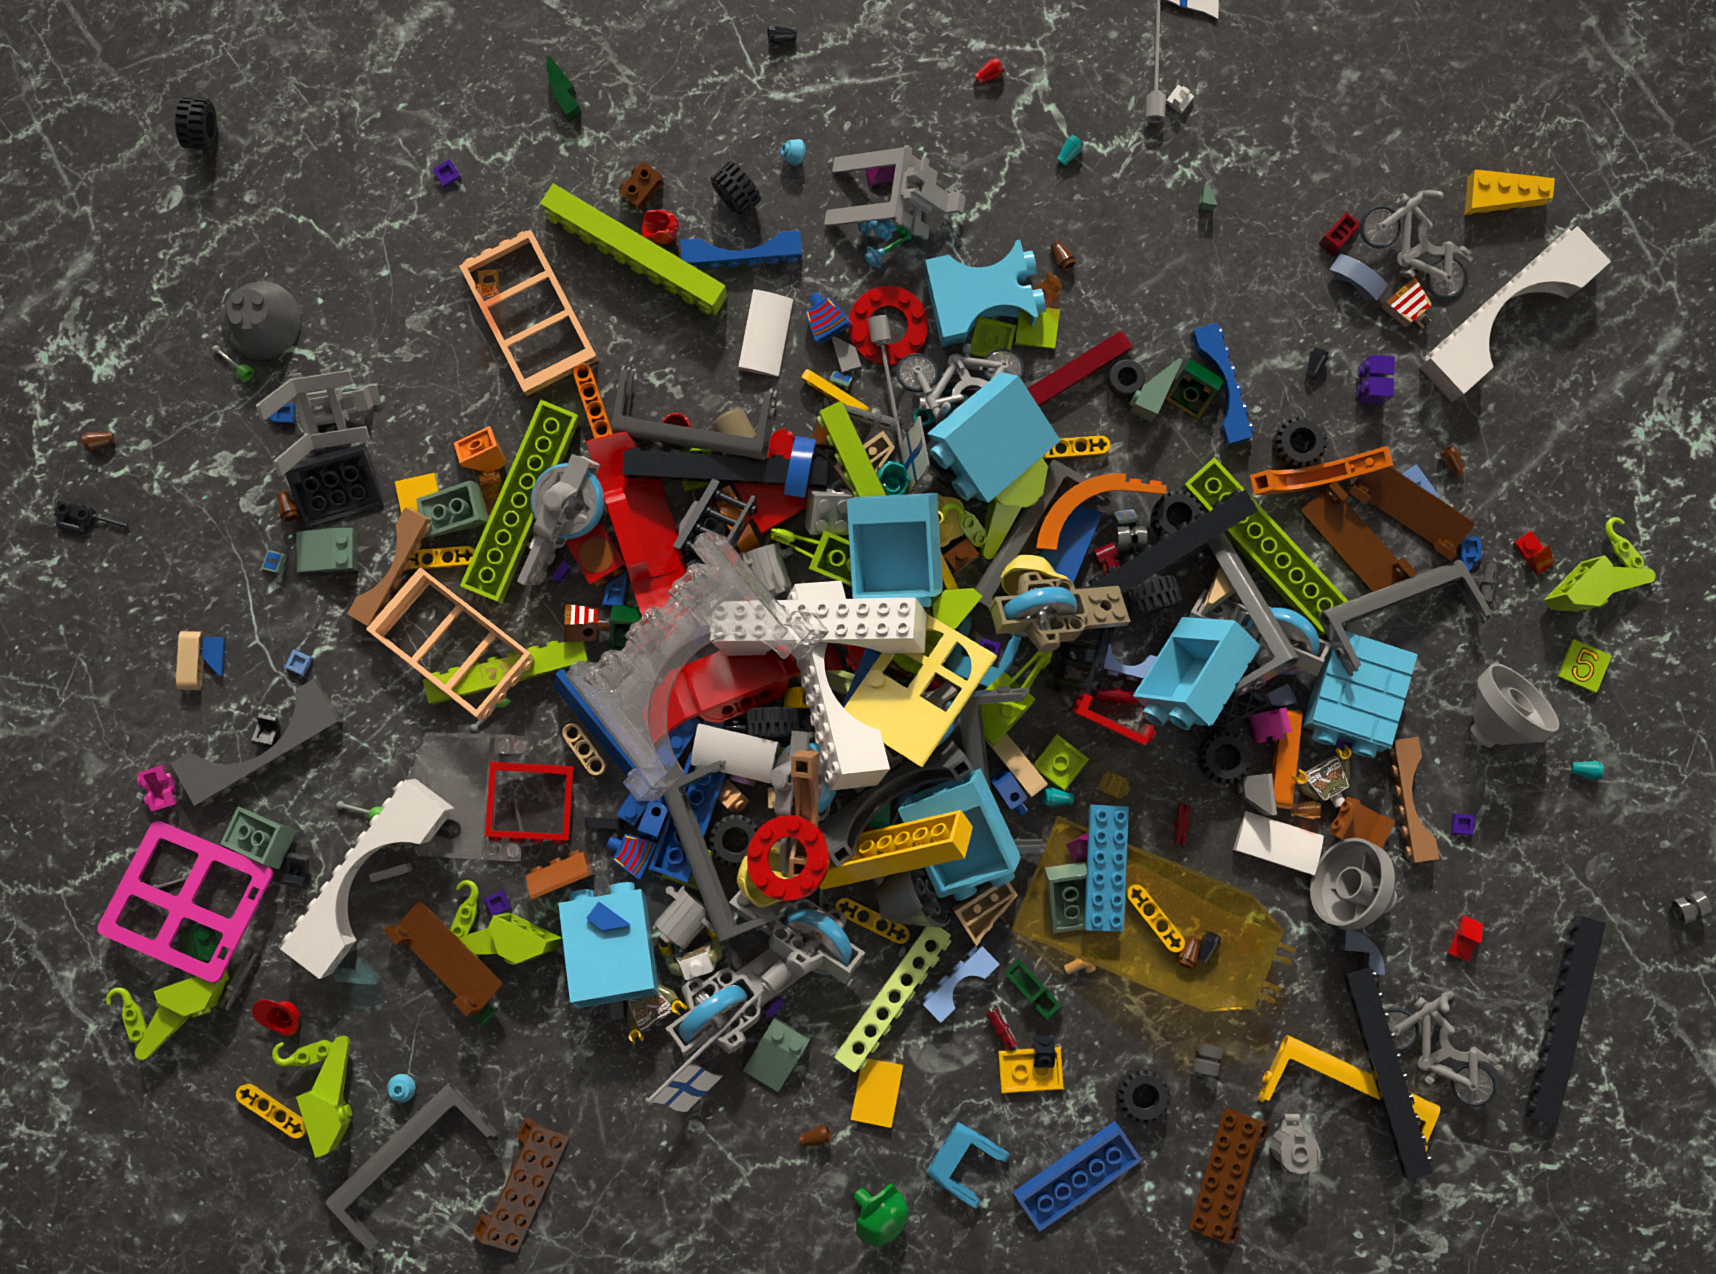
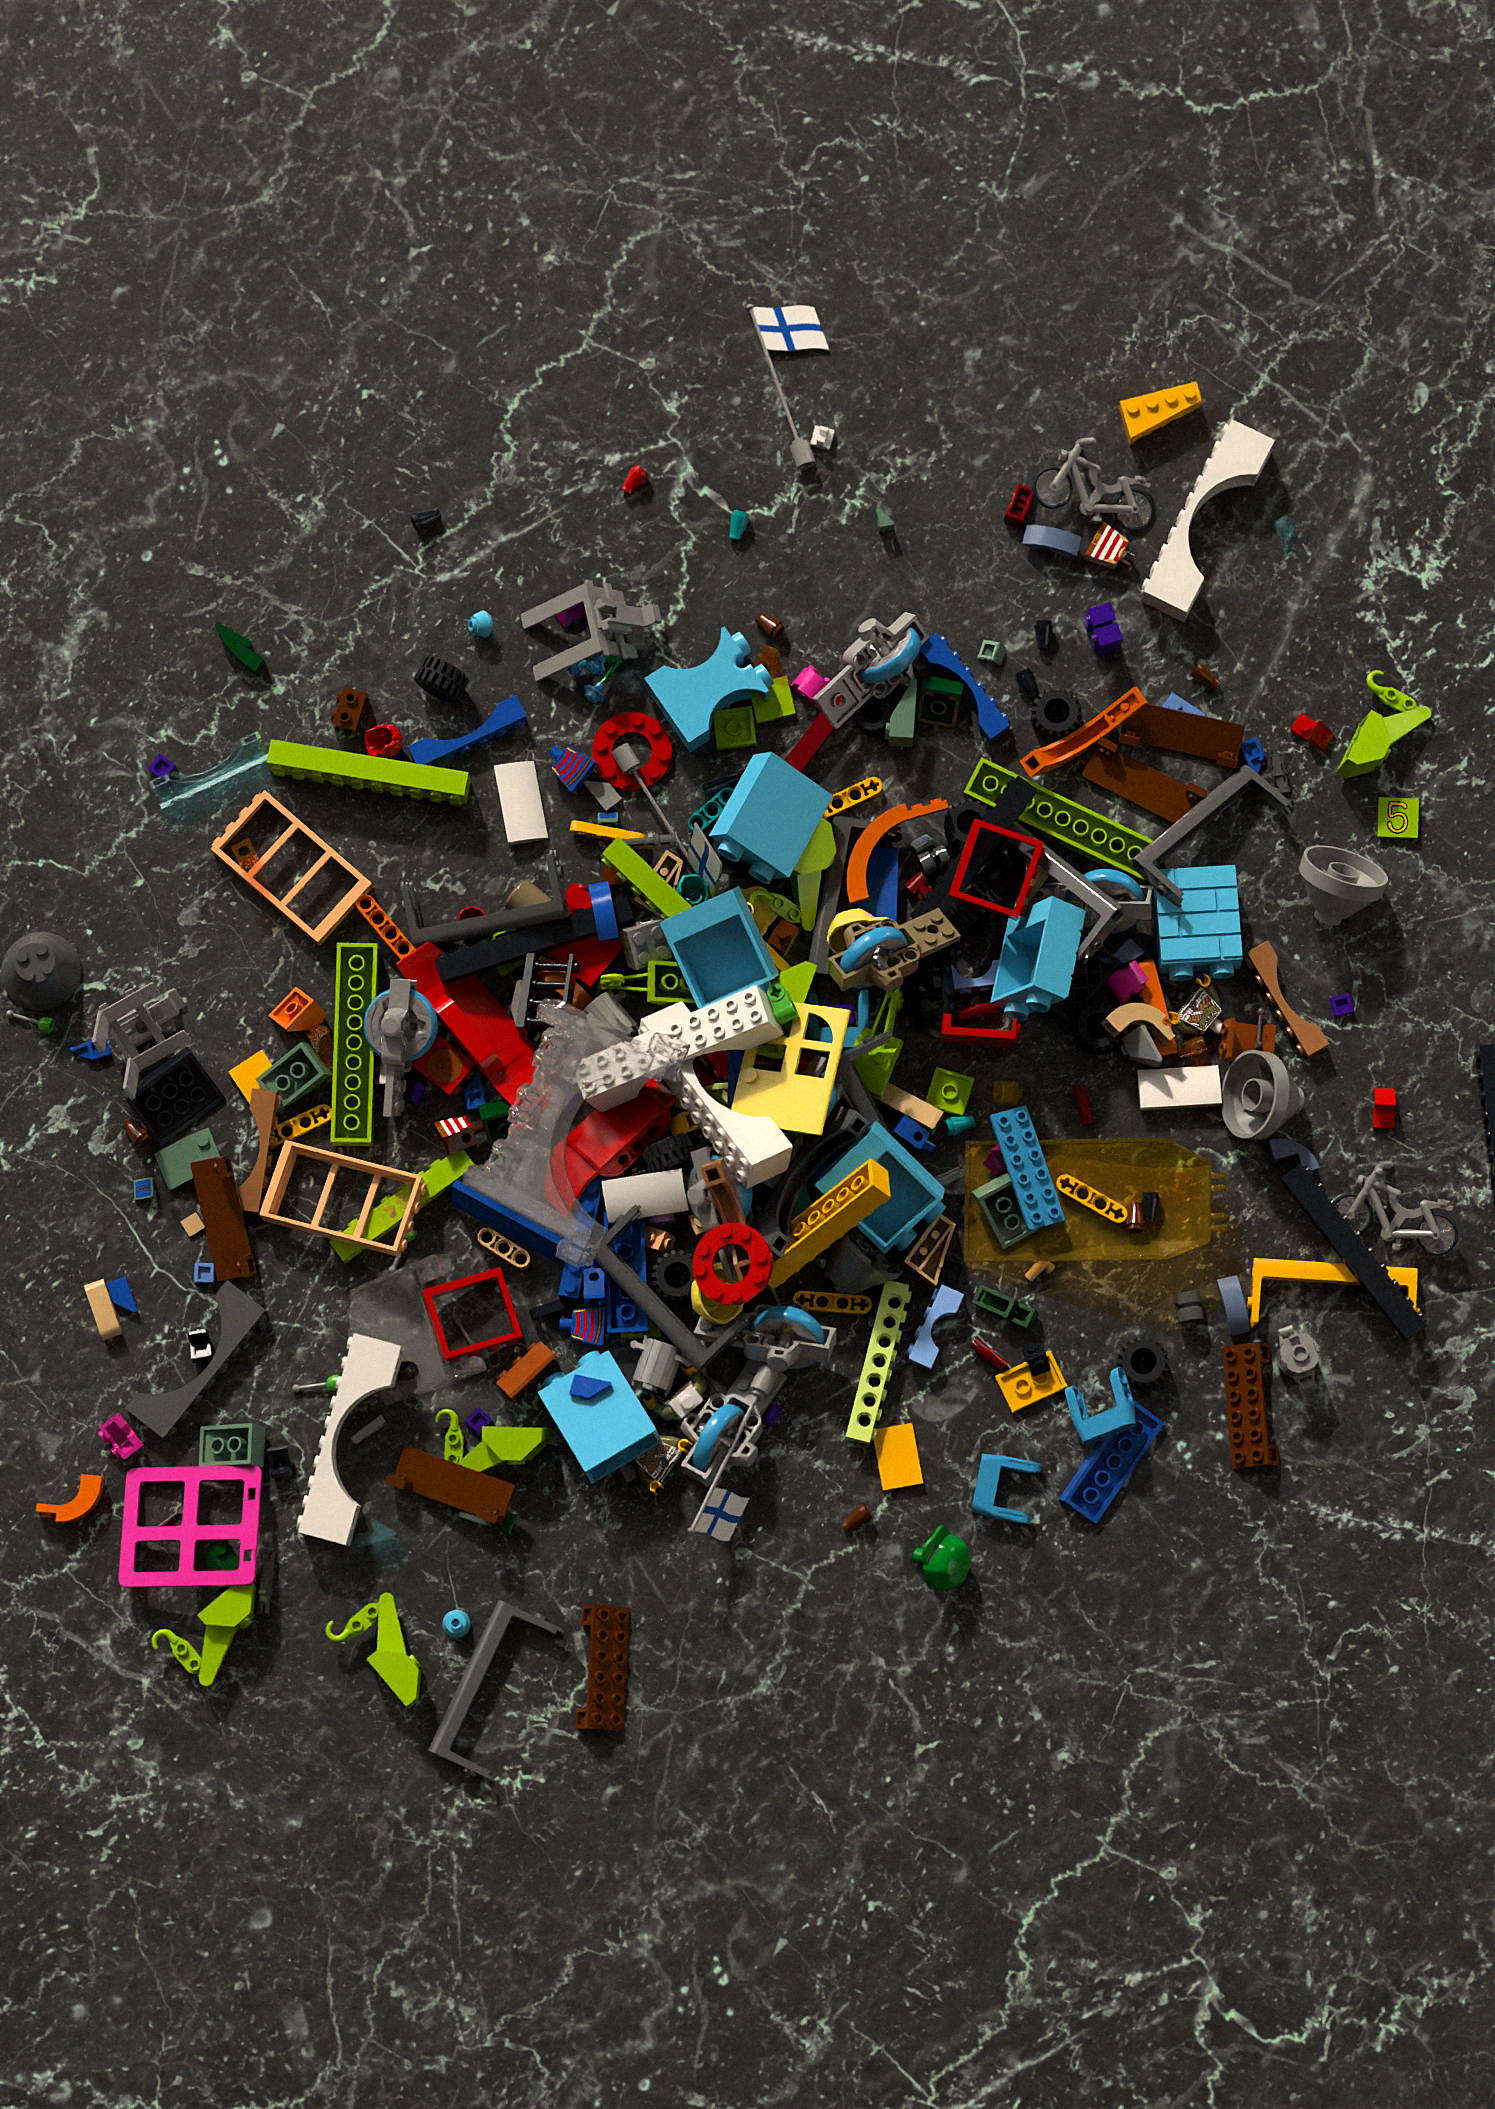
camera: 15 degrees left, 5 degrees down
yellow beam [236,1084,307,1138] -> none
red piece [252,999,301,1036] -> none
sand green slope [743,1017,810,1092] -> none
piece [896,344,1024,426] -> none
teal cone [1571,761,1604,781] -> none
none -> orange arch [36,1474,104,1523]
none -> clear light blue arch [149,731,268,809]
none -> tan piece [181,1212,205,1237]
none -> reddish brown bracket [190,1154,257,1281]
none -> bright green piece [767,983,799,1025]
none -> dark pink cylinder [789,665,831,710]
none -> light grey piece [813,612,930,729]
none -> red window [948,819,1045,921]
none -> sand green slope [977,640,1006,666]
none -> black cone [1015,668,1040,699]
none -> dark azure connector [1065,1367,1136,1444]
none -> tan arch [1100,1003,1175,1046]
none -> sand blue brick [1217,1275,1251,1336]
none -> dark grey hinge [1255,1008,1265,1049]
none -> clear light blue tile [1274,516,1295,537]

